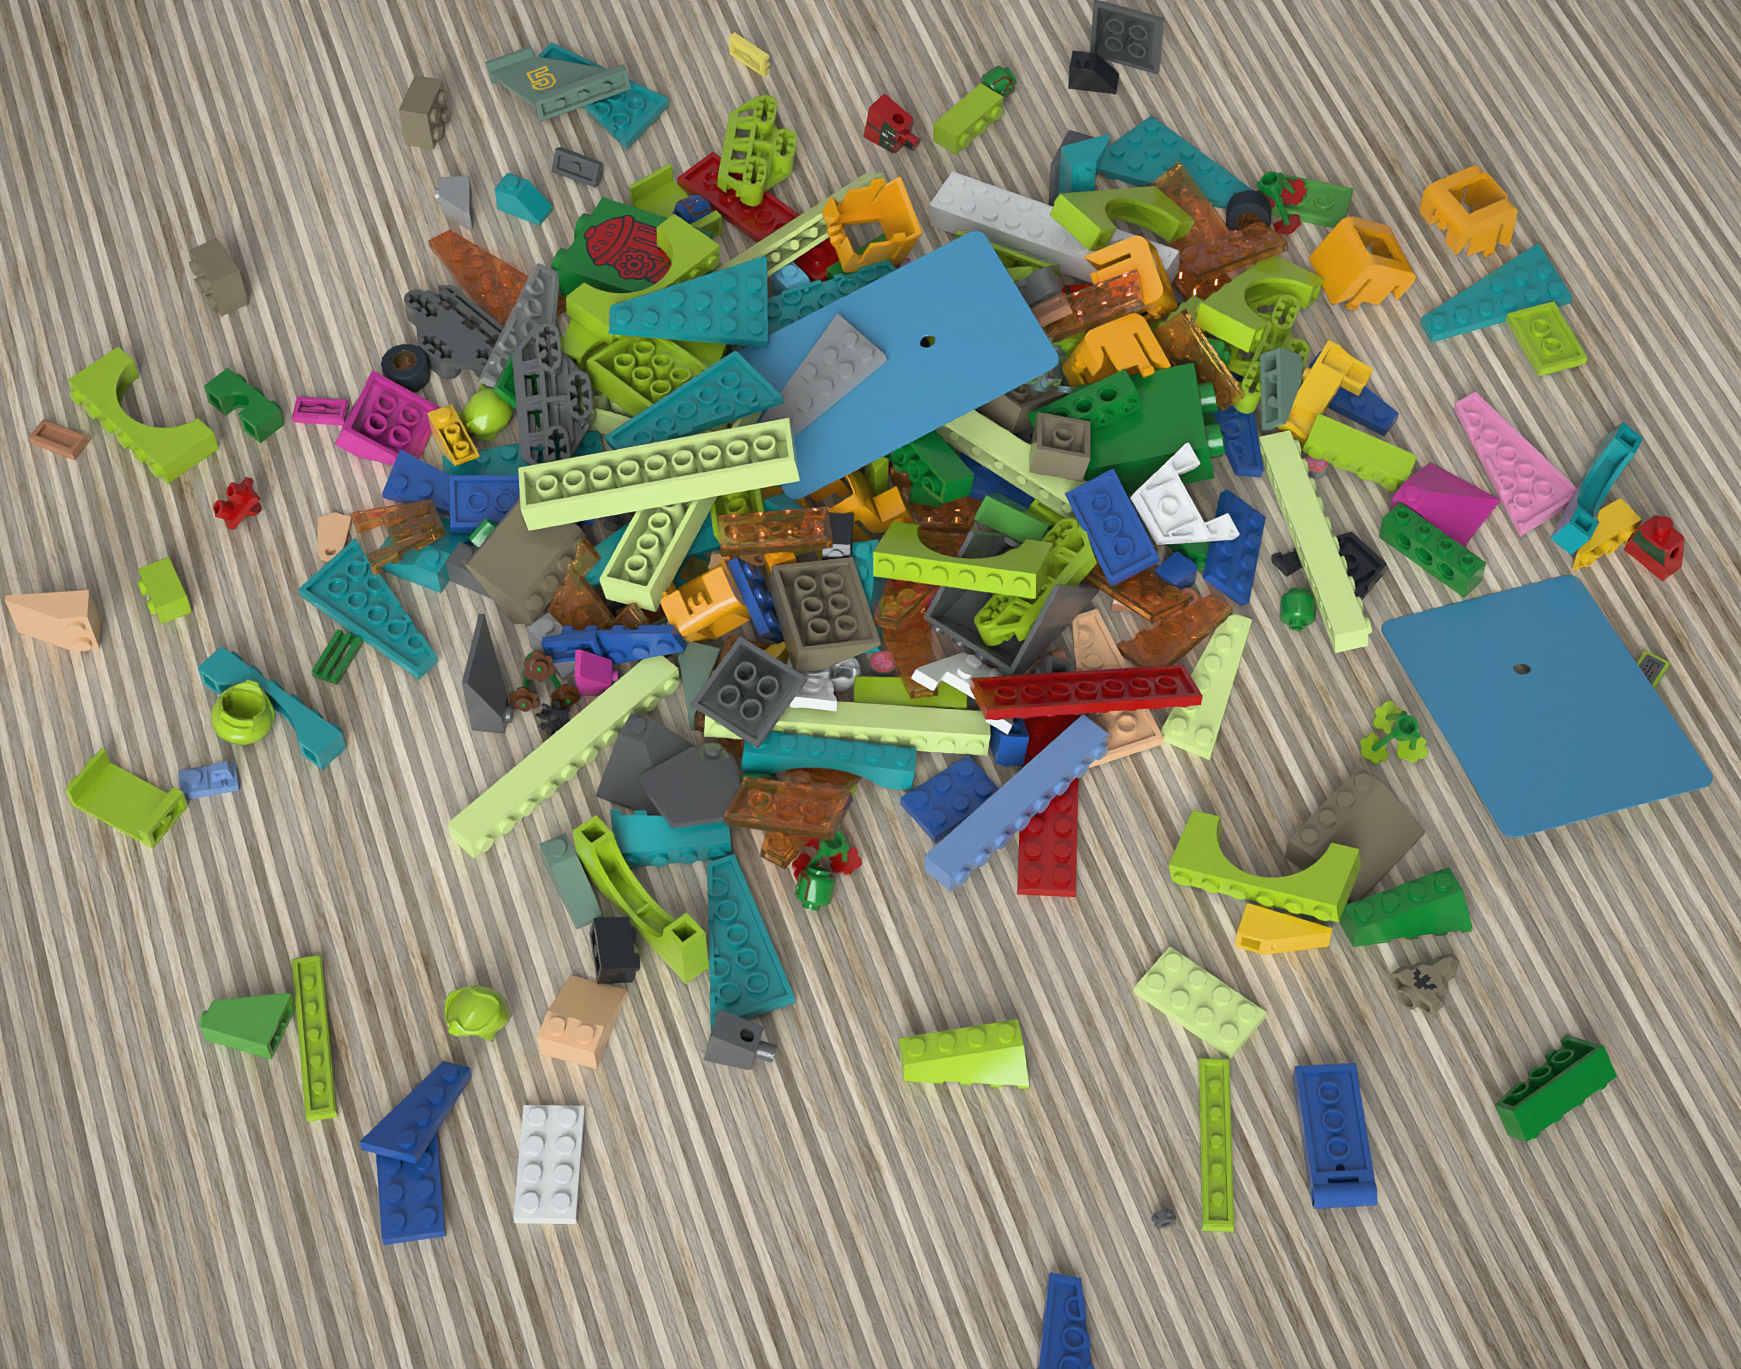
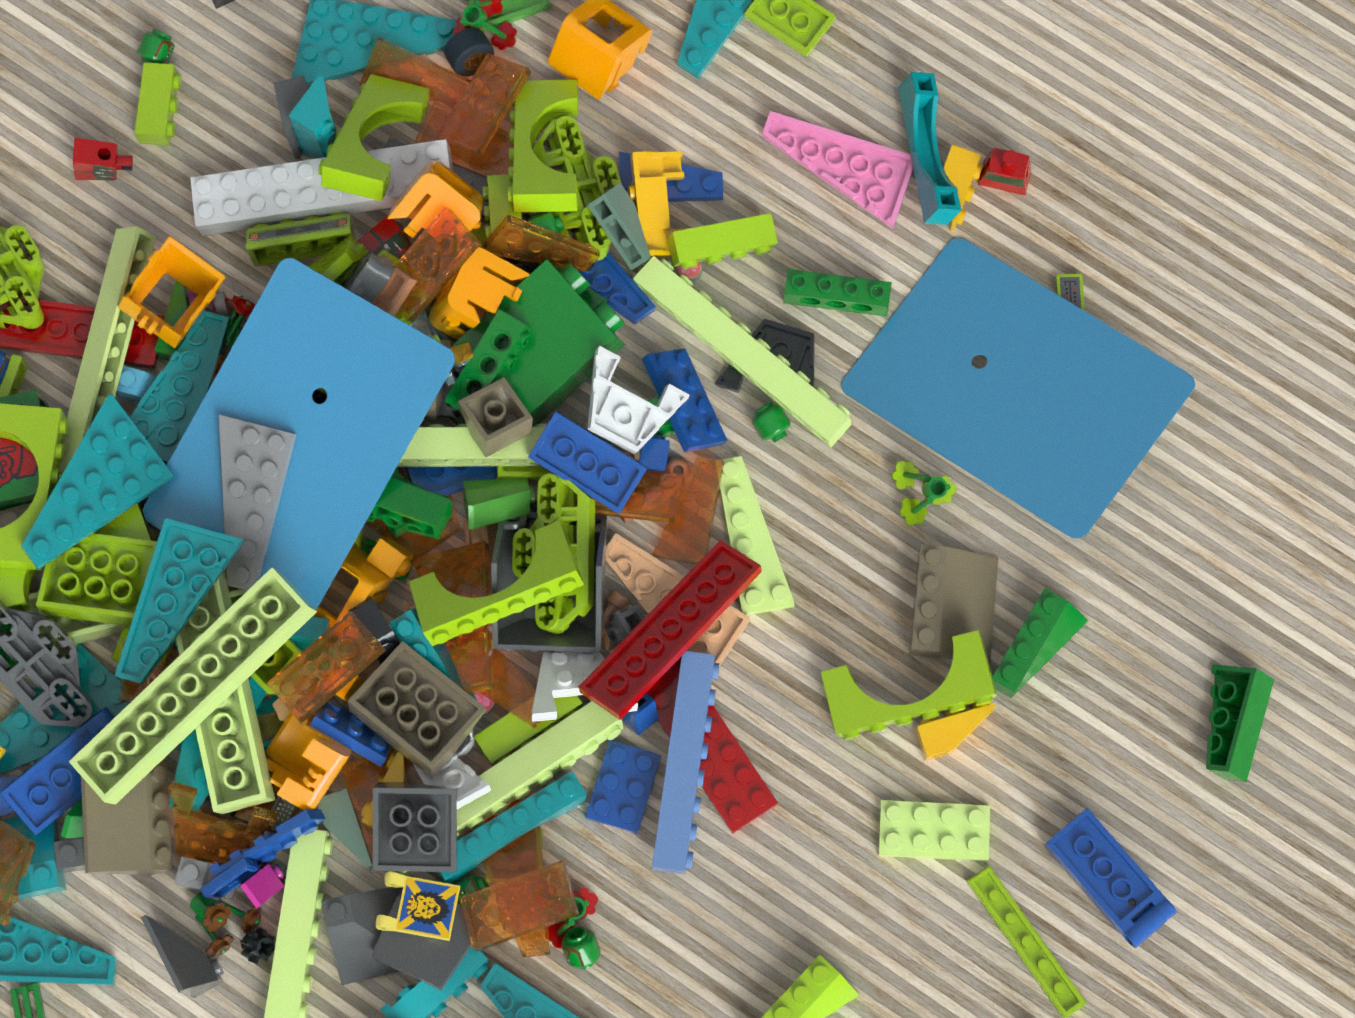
camera: 35 degrees left, 20 degrees up
dark pink slope [1389,462,1500,547] -> none
dark tan rock [1391,954,1460,1015] -> none
none -> flag [376,871,460,941]

